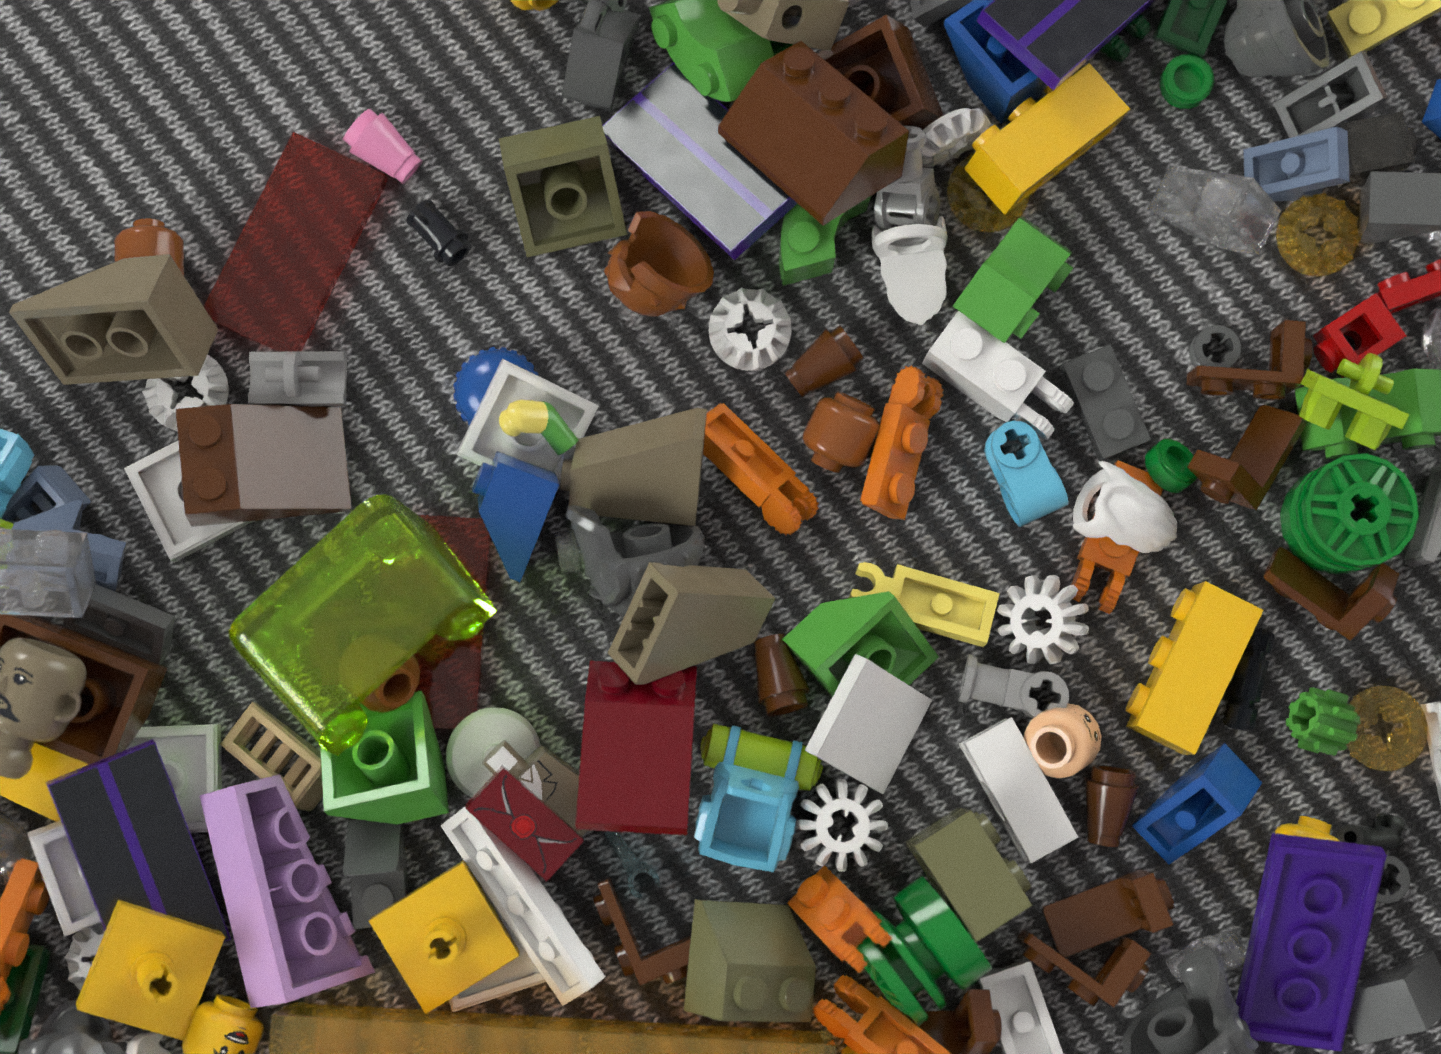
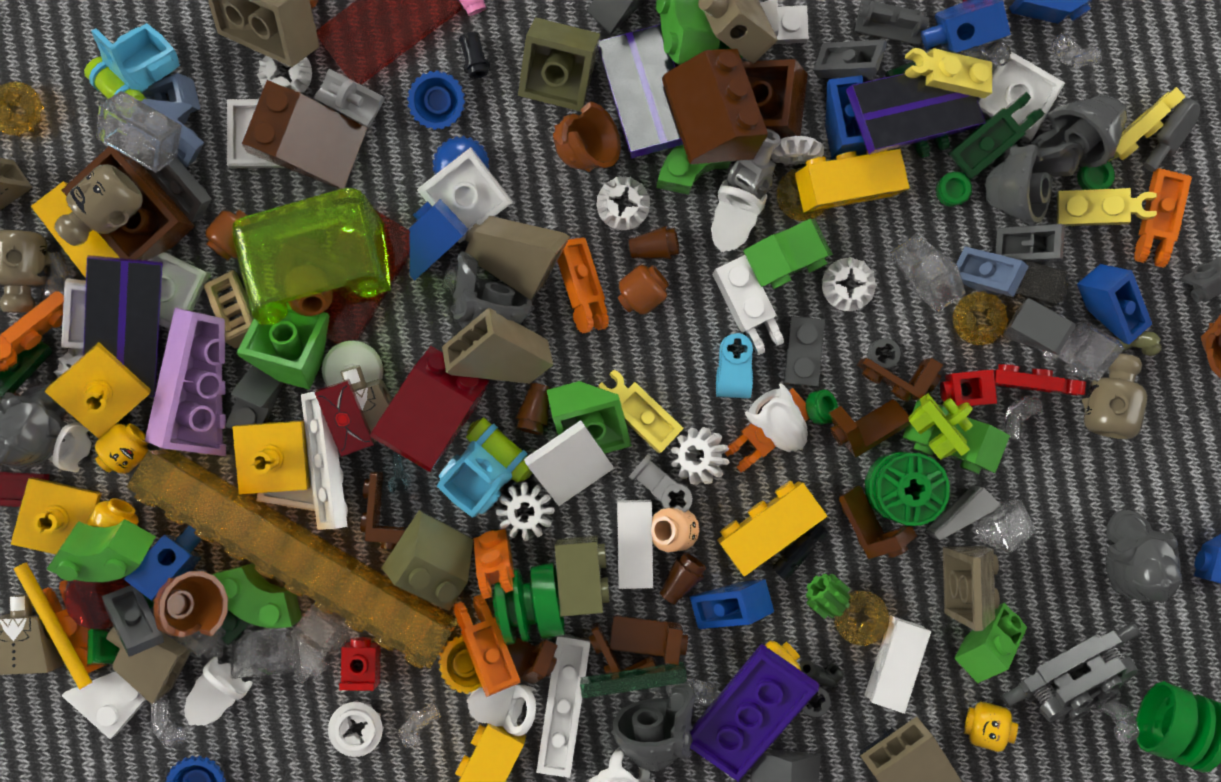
camera: 30 degrees right, 5 degrees up
arm [499,399,578,456] -> none
orange hinge [860,365,944,520] -> none
none -> dark orange head [205,210,258,261]
none -> blue hat [407,71,466,130]
none -> clear green tile [580,662,687,698]
none -> white gear [822,257,877,311]

